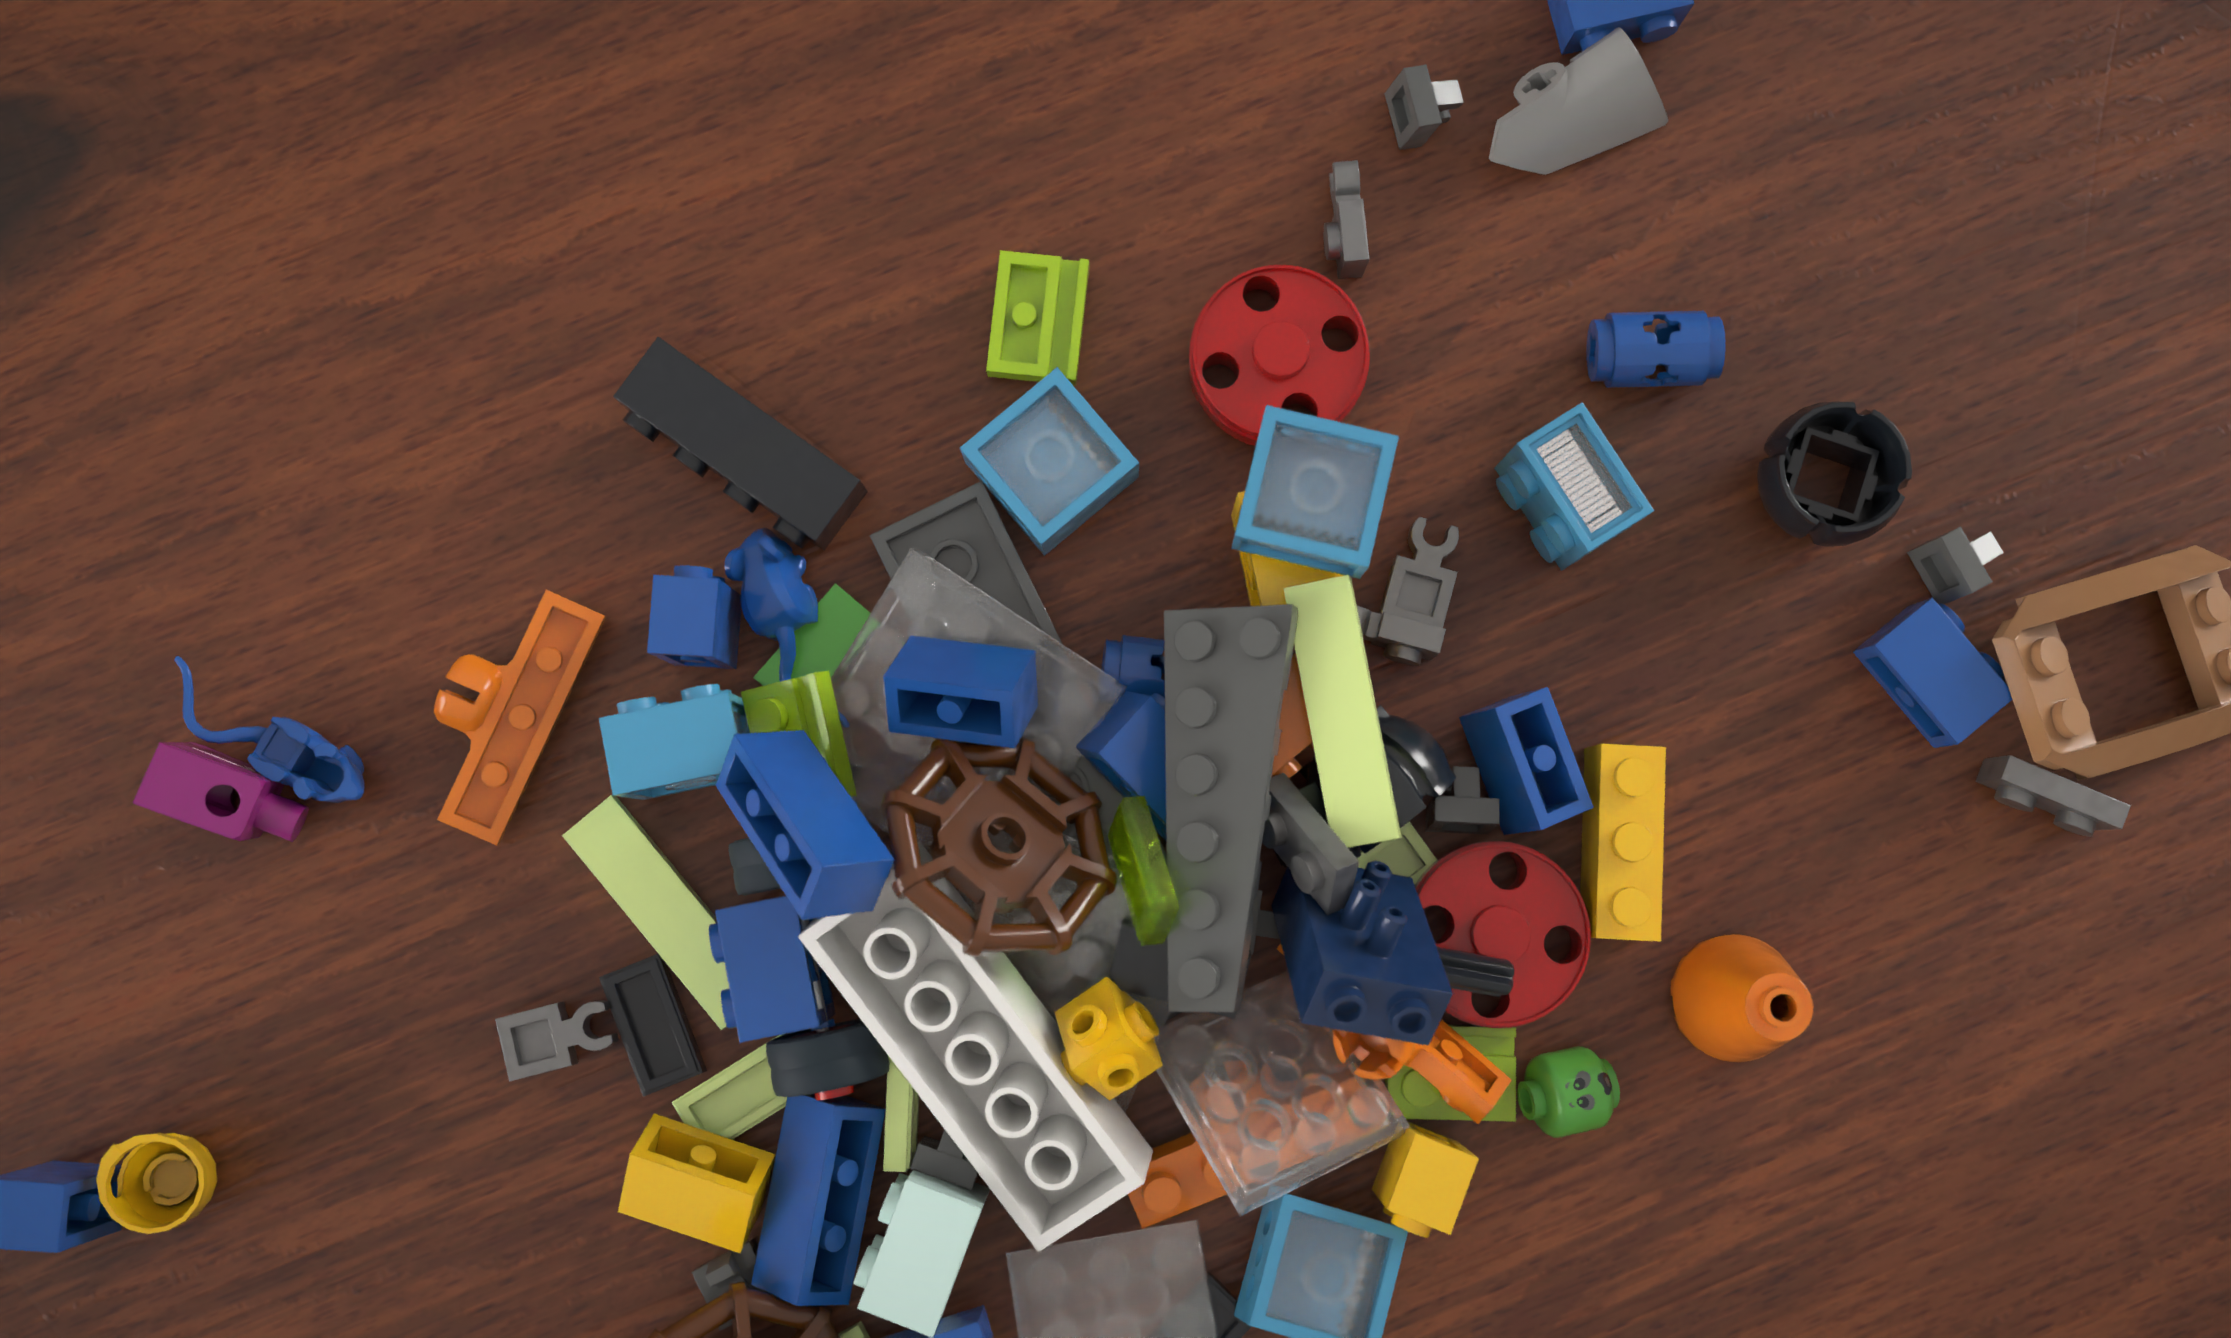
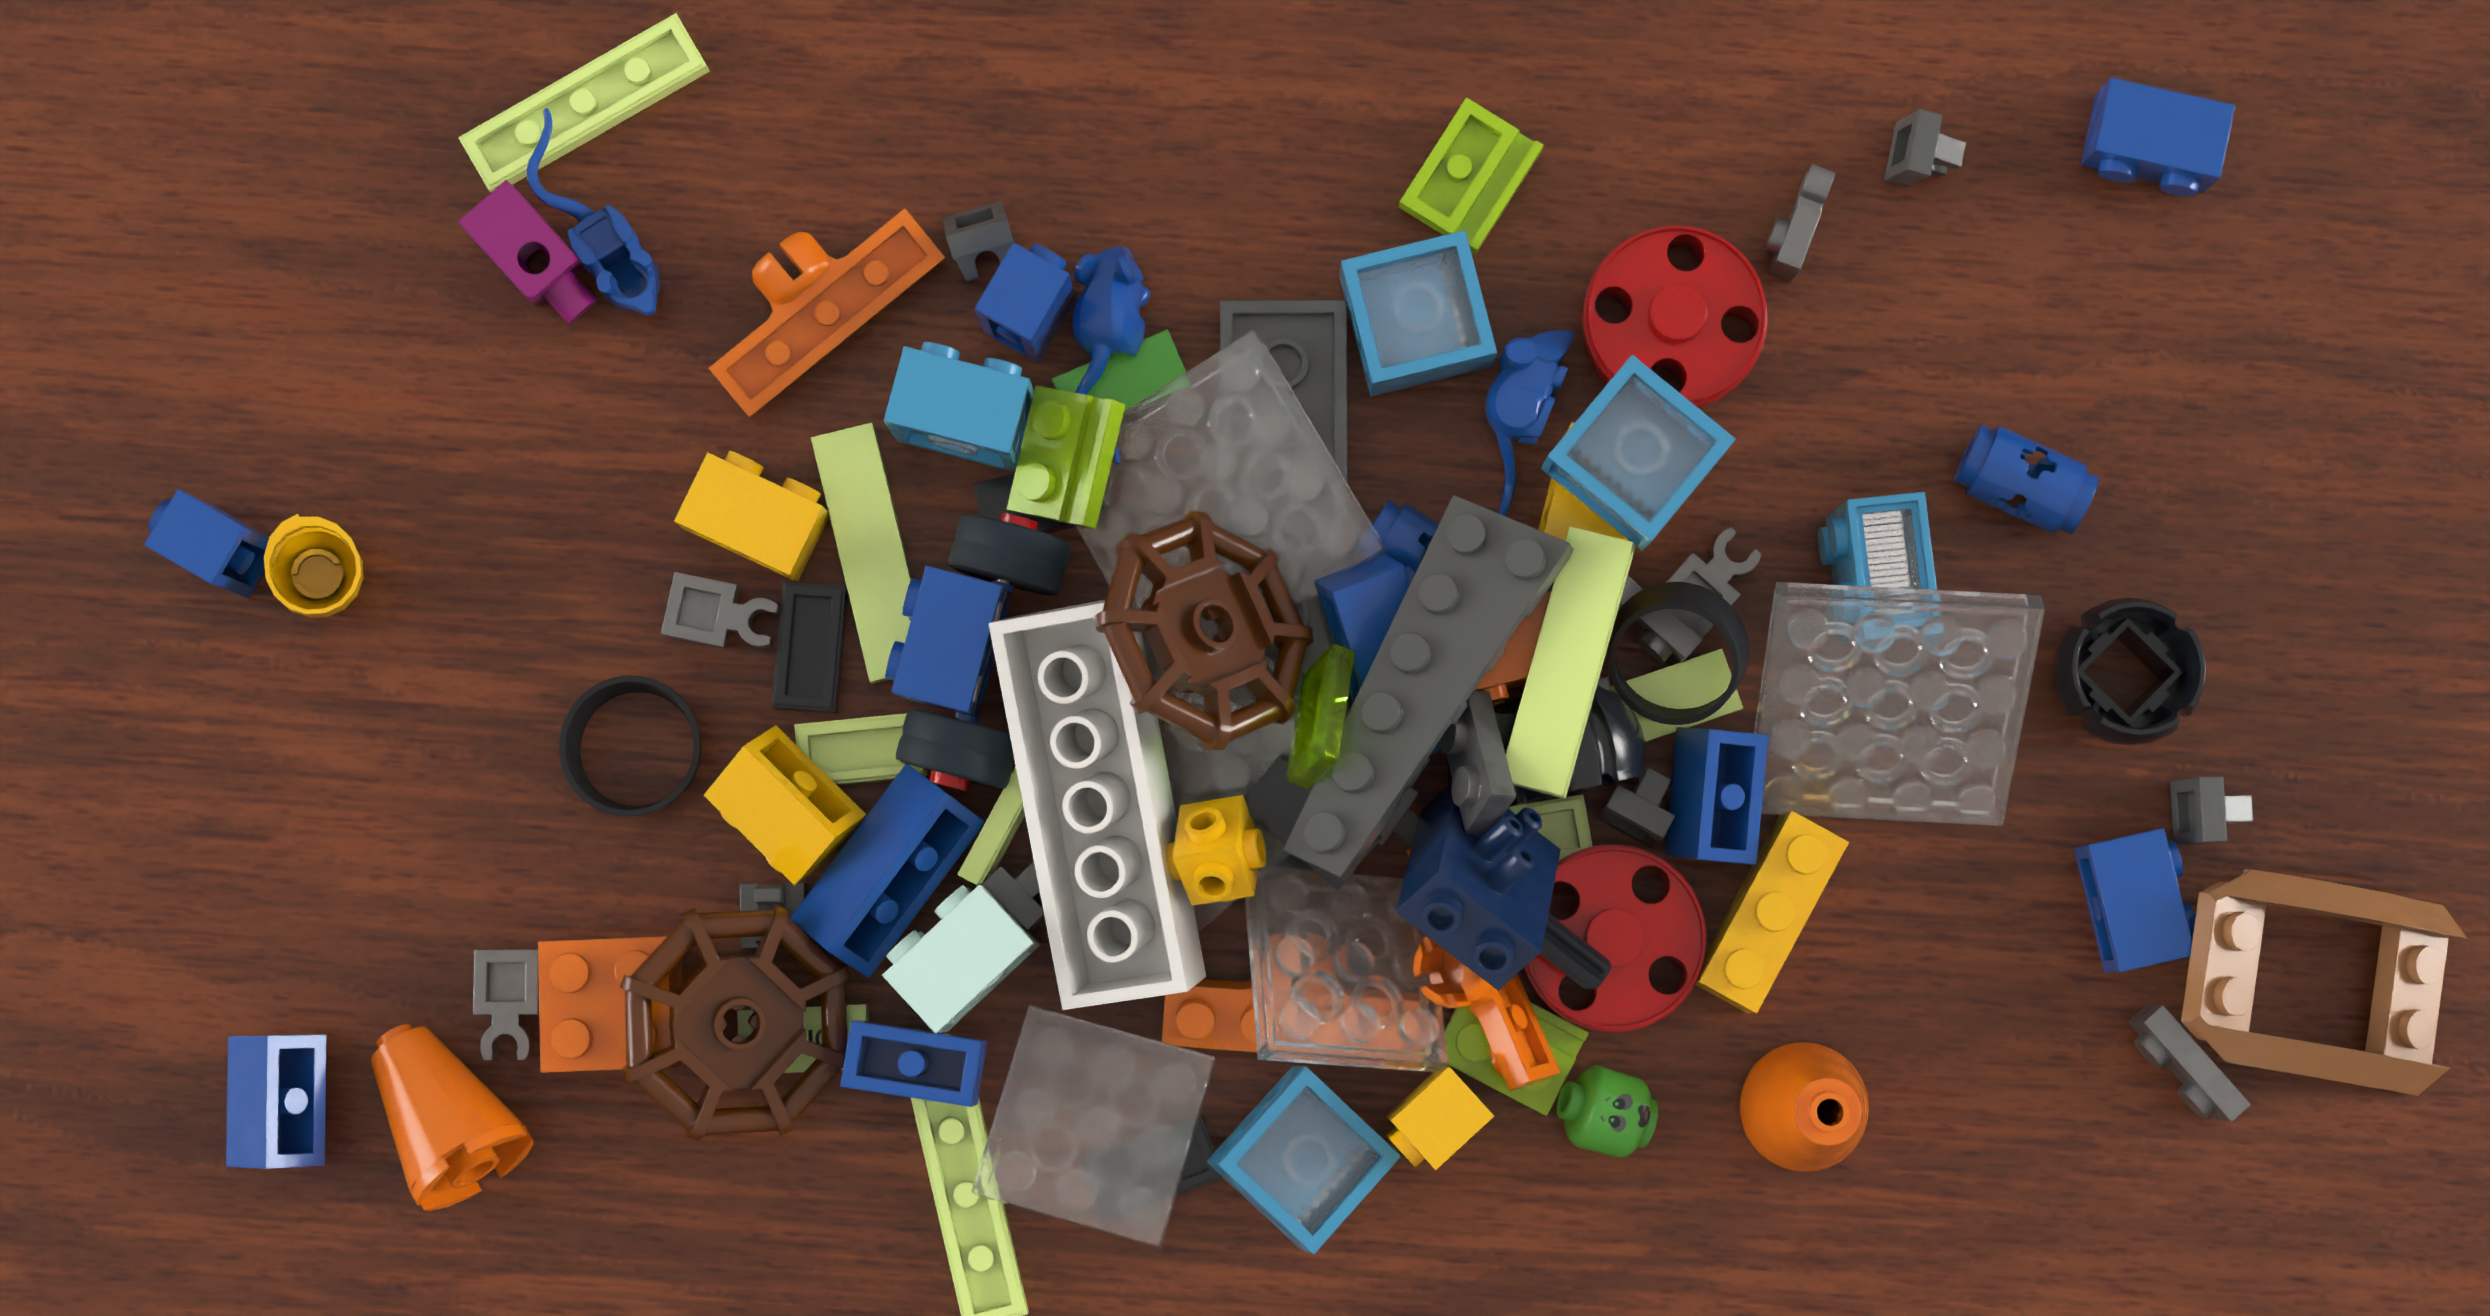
camera: 25 degrees right, 0 degrees up
black brick [613,337,868,551] -> none
blue brick [716,730,894,920] -> none
blue brick [883,635,1038,748] -> none
light grey panel [1489,27,1668,175] -> none
none -> yellowish green tile [458,13,710,192]
none -> black tyre [559,676,701,817]
none -> yellow brick [674,451,830,582]
none -> dark grey tile [942,201,1014,281]
none -> blue animal [1485,330,1575,517]
none -> black tyre [1608,582,1749,725]
none -> yellowish green tile [1610,649,1743,743]
none -> clear plate [1754,582,2045,826]

